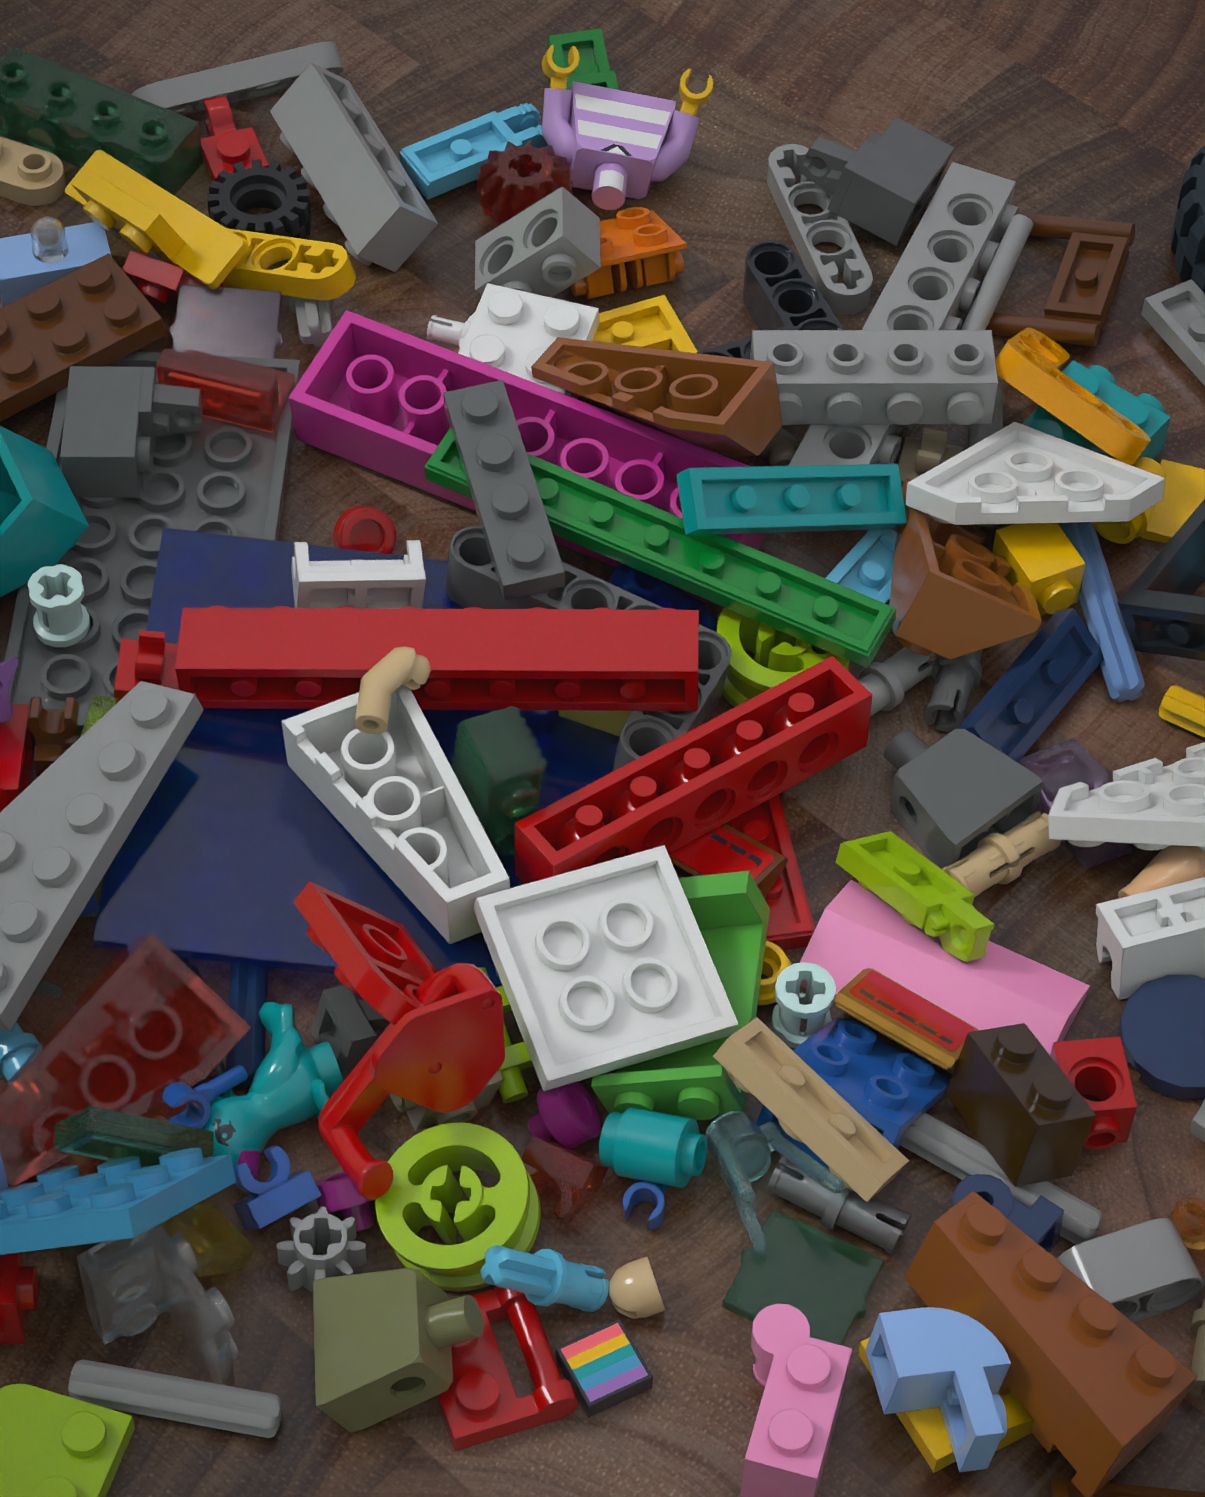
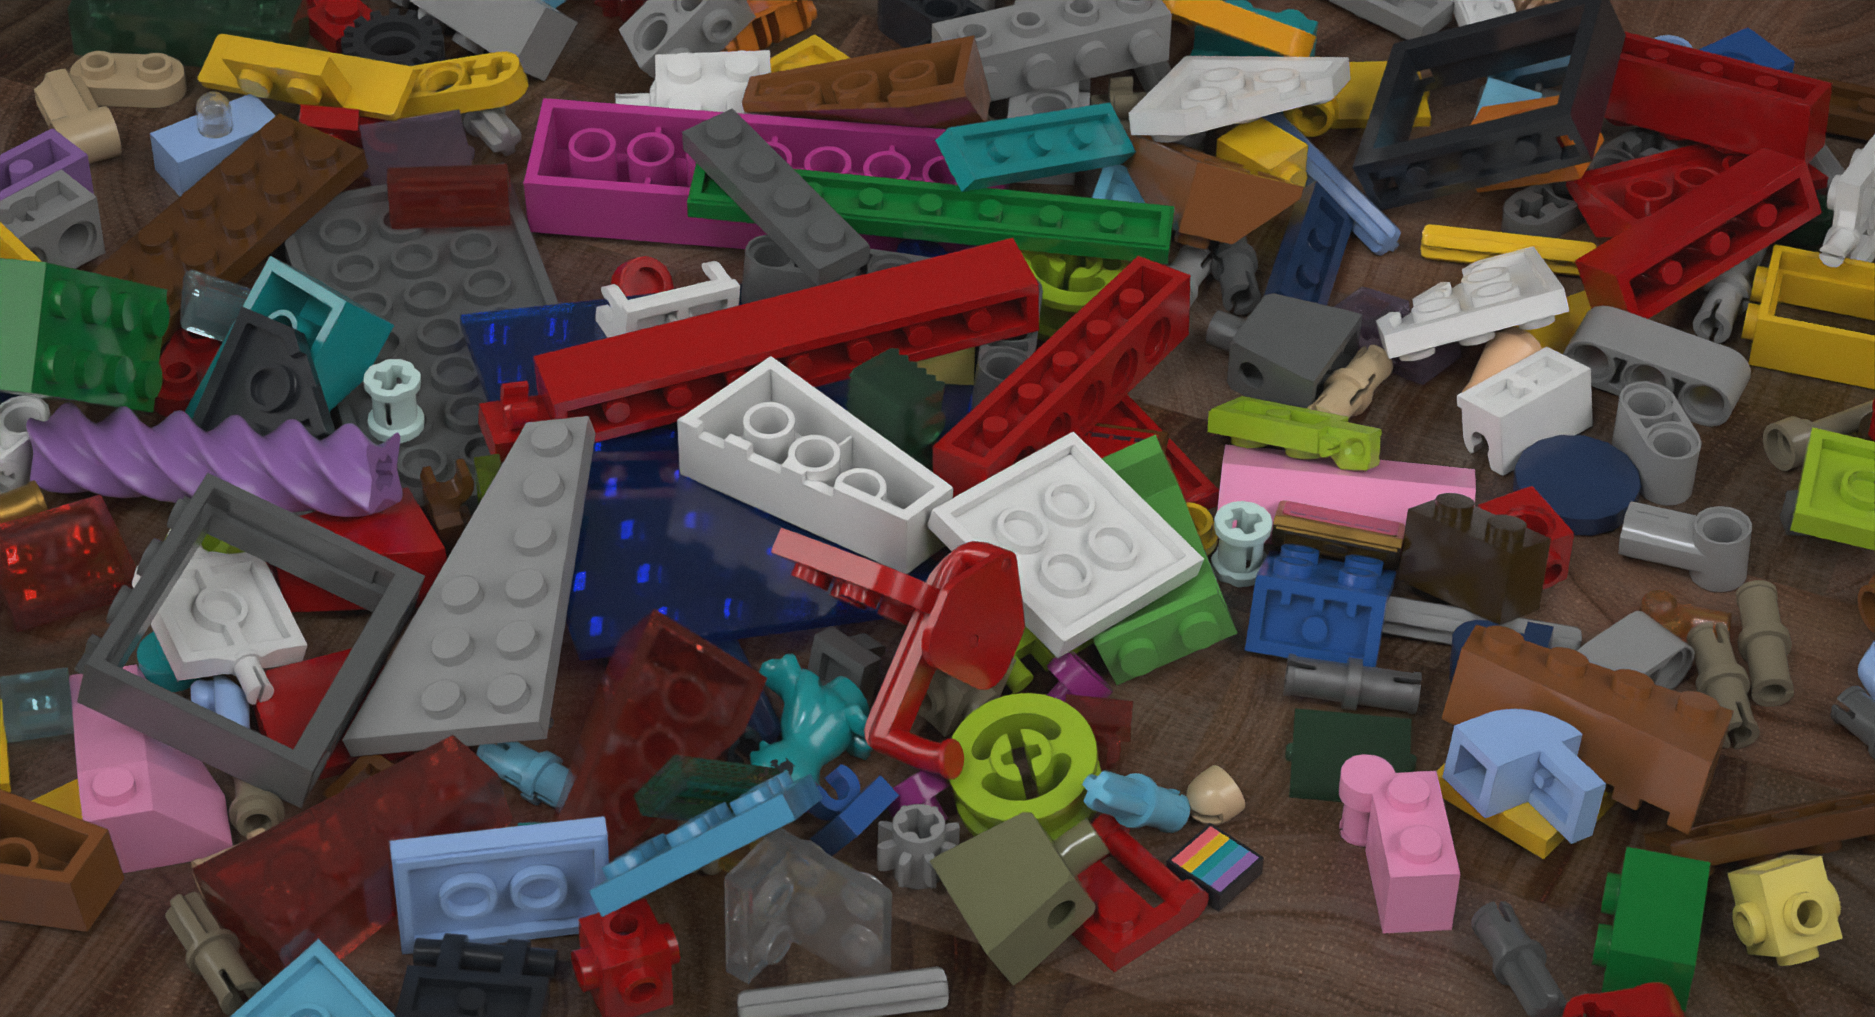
camera: 20 degrees left, 10 degrees down
dark grey hinge [60,366,203,498] -> none
blue hand [163,1065,248,1134] -> none
tan arm [355,646,431,734] -> none
teal brick [599,1108,708,1188] -> none
blue hand [623,1181,668,1230] -> none
clear light blue plant [705,1111,845,1255] -> none
tan plate [713,1017,909,1202] -> none

